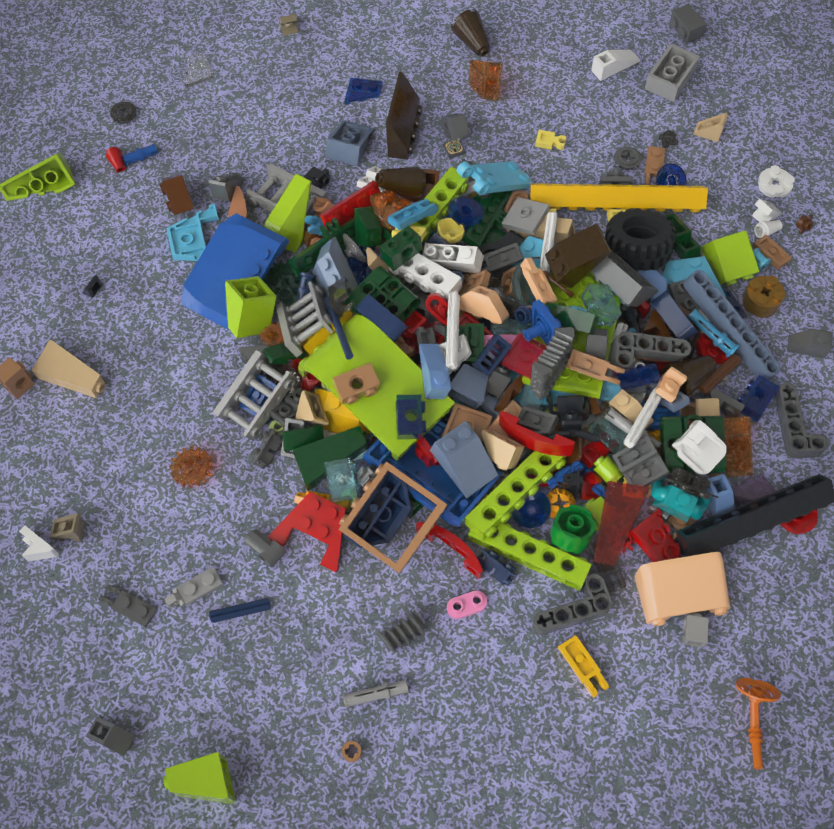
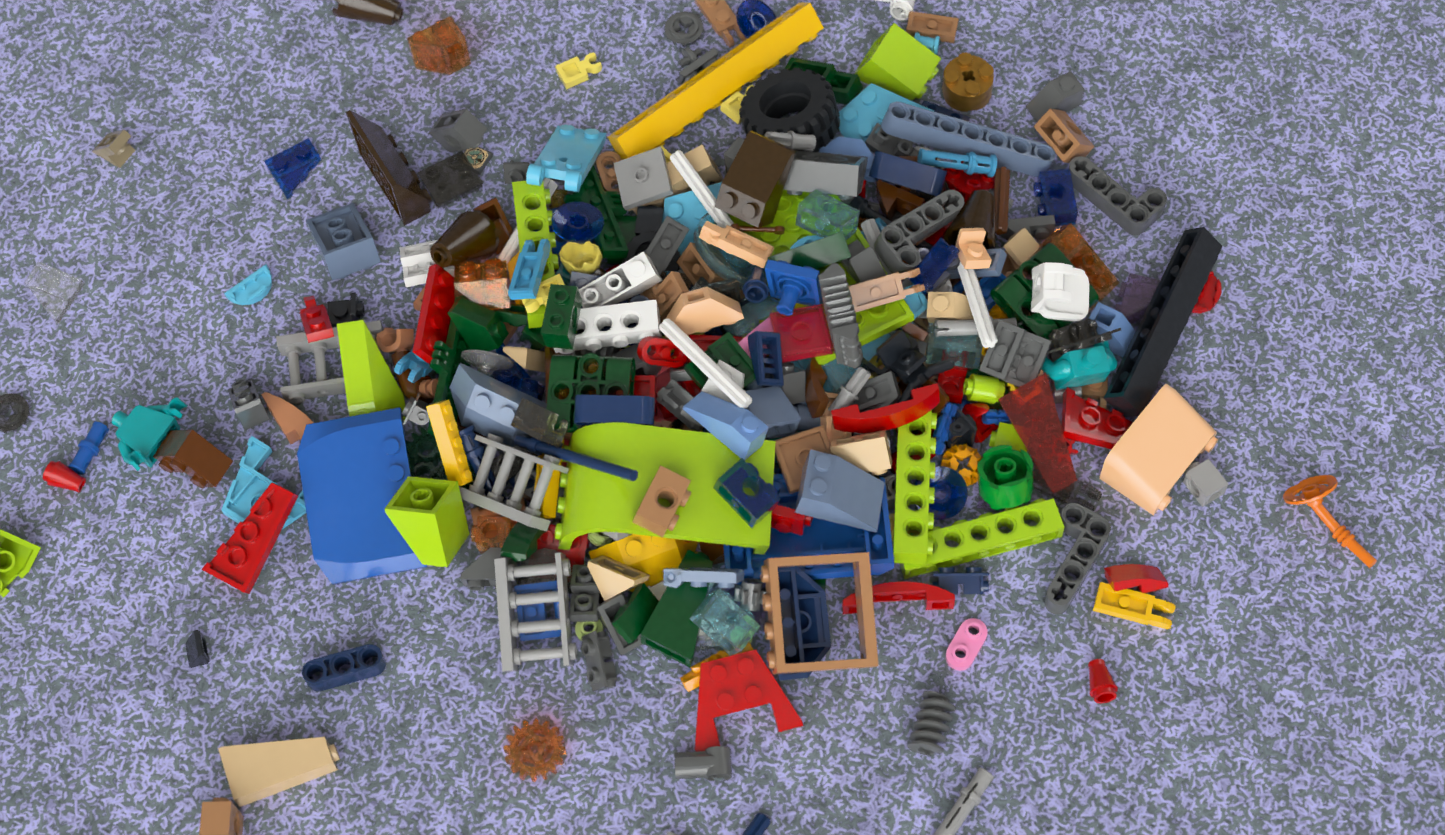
camera: 40 degrees left, 0 degrees up
none -> teal torso [112,397,188,471]
none -> red wing [201,483,299,594]
none -> medium azure plate [224,264,272,305]
none -> red hinge [299,295,334,343]
none -> dark blue beam [302,644,386,692]
none -> hinge [401,392,430,425]
none -> clear smoke hinge [417,151,483,209]
none -> yellow piece [426,400,473,486]
none -> hinge [663,567,744,588]
none -> light grey axle [765,131,816,151]
none -> light grey axle [828,367,871,412]
none -> medium nougat brick [1033,108,1095,163]
none -> red cone [1088,659,1118,703]
none -> red slope [1104,564,1169,593]

